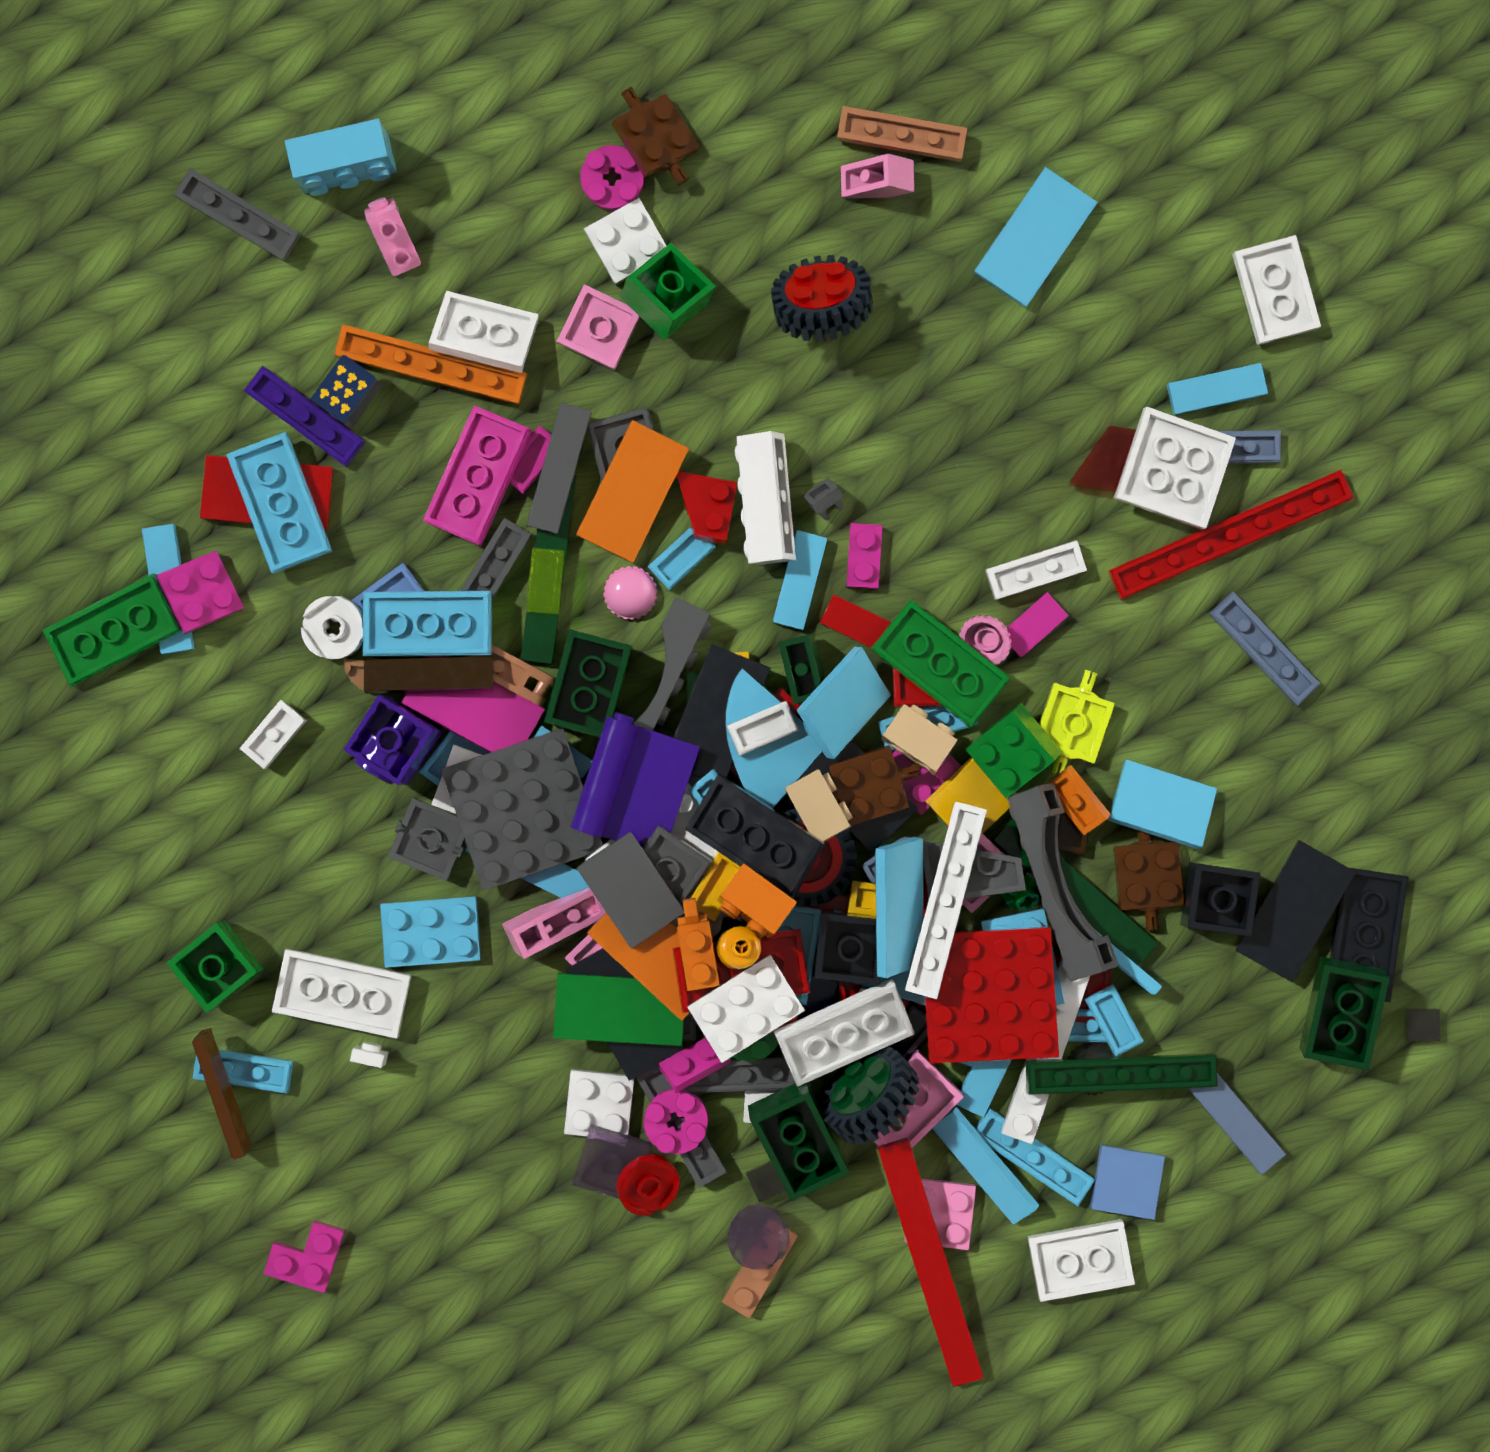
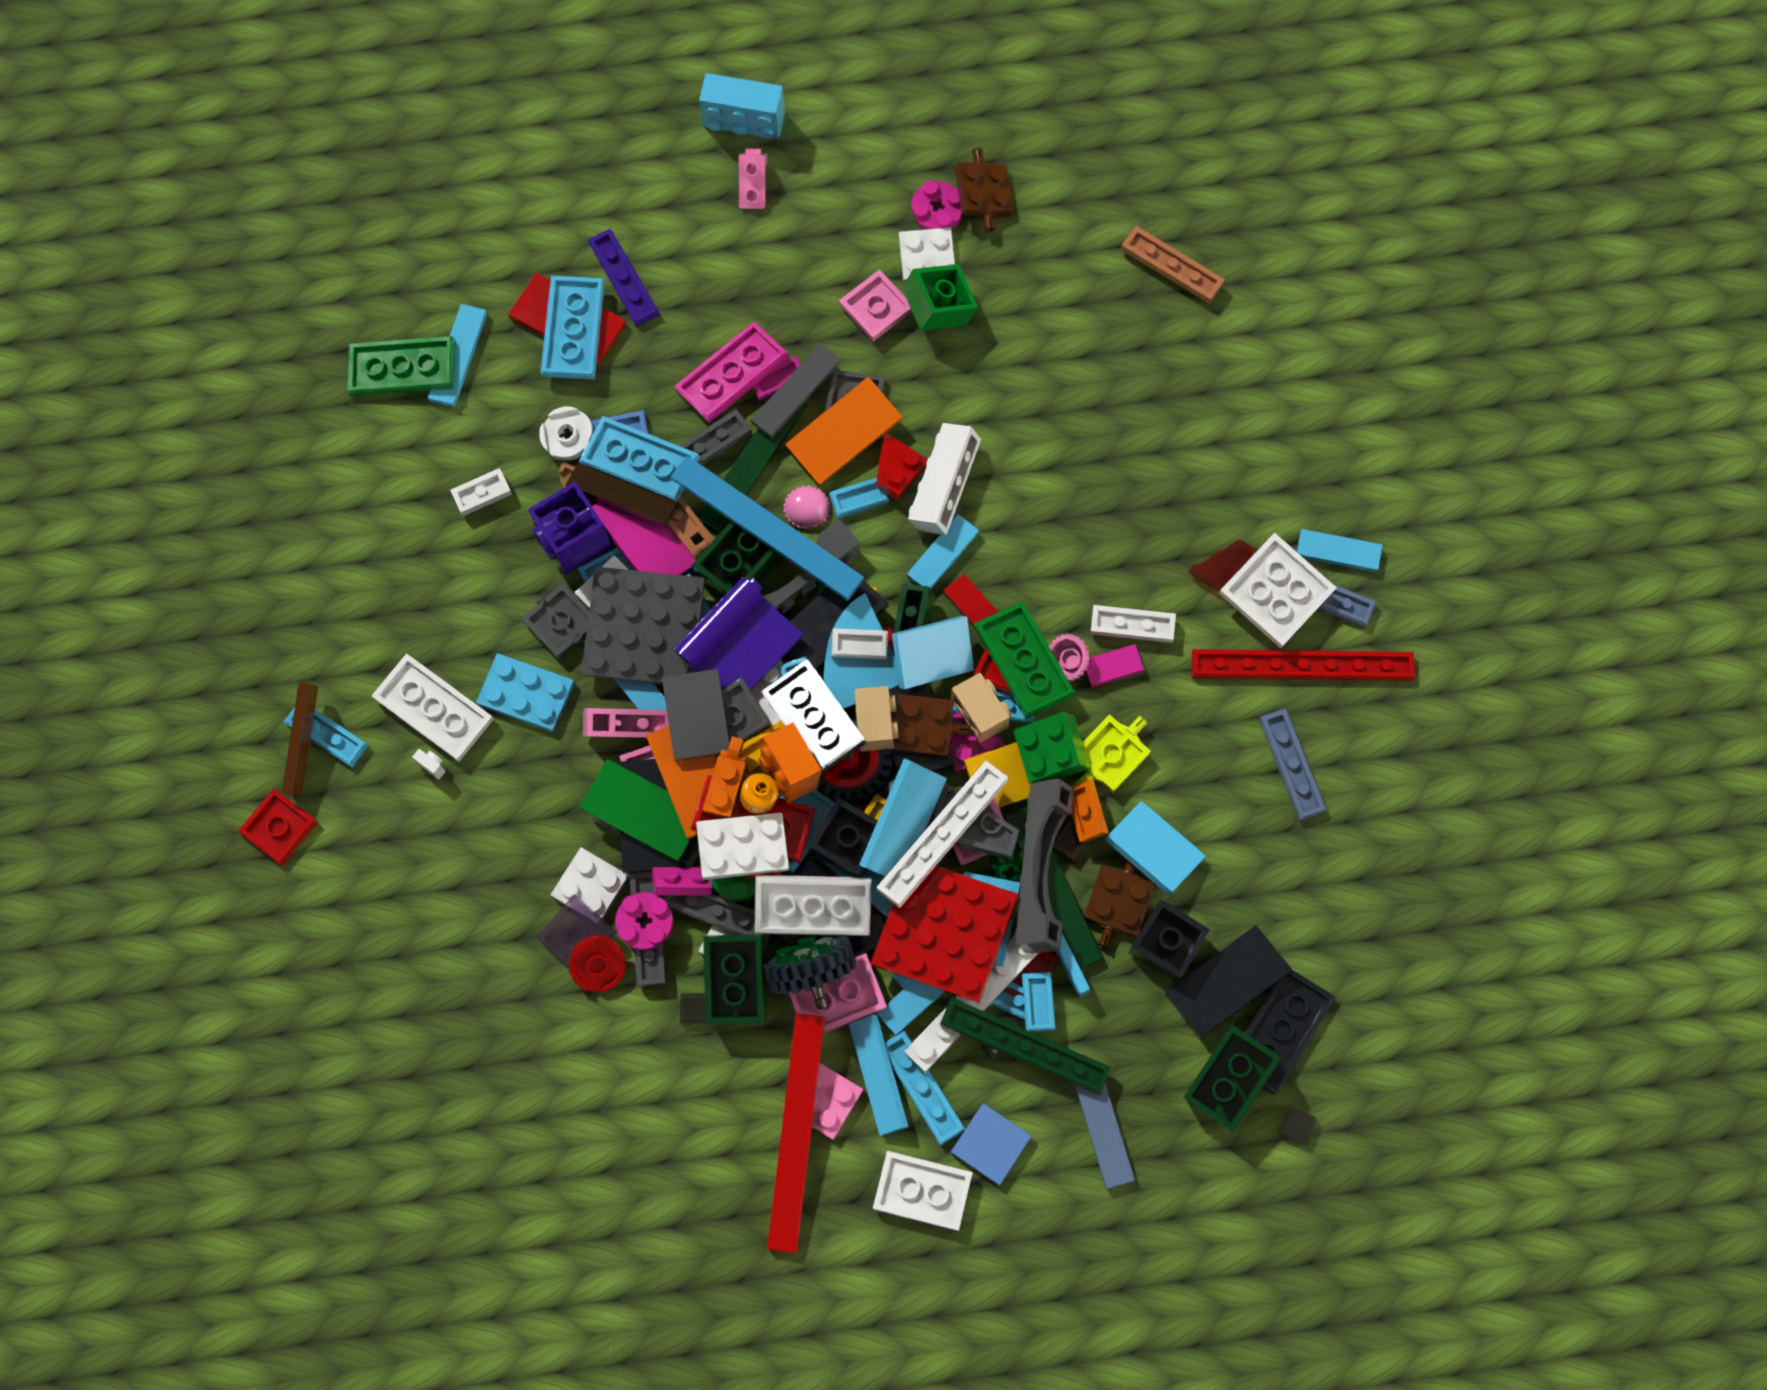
camera: 30 degrees right, 15 degrees down
dark pink plate [156,550,244,635] -> none
green brick [166,920,265,1013] -> none
dark grey plate [174,168,301,262] -> none
dark pink plate [263,1220,346,1293] -> none
dark blue piece [311,355,382,429] -> none
orange plate [334,324,528,405] -> none
white plate [429,291,539,373] -> none
clear neon green tile [526,548,565,615] -> none
nougat plate [722,1217,798,1318] -> none
tile [728,1204,789,1270] -> none
black wheel [771,255,873,342] -> none
dark grey tile [802,477,844,521] -> none
bright pink slope [841,154,914,199] -> none
dark pink plate [846,523,882,589] -> none
medium azure tile [974,167,1098,309] -> none
white plate [1232,235,1321,345] -> none
none -> red tile [237,788,319,866]
none -> dark azure tile [671,456,864,601]

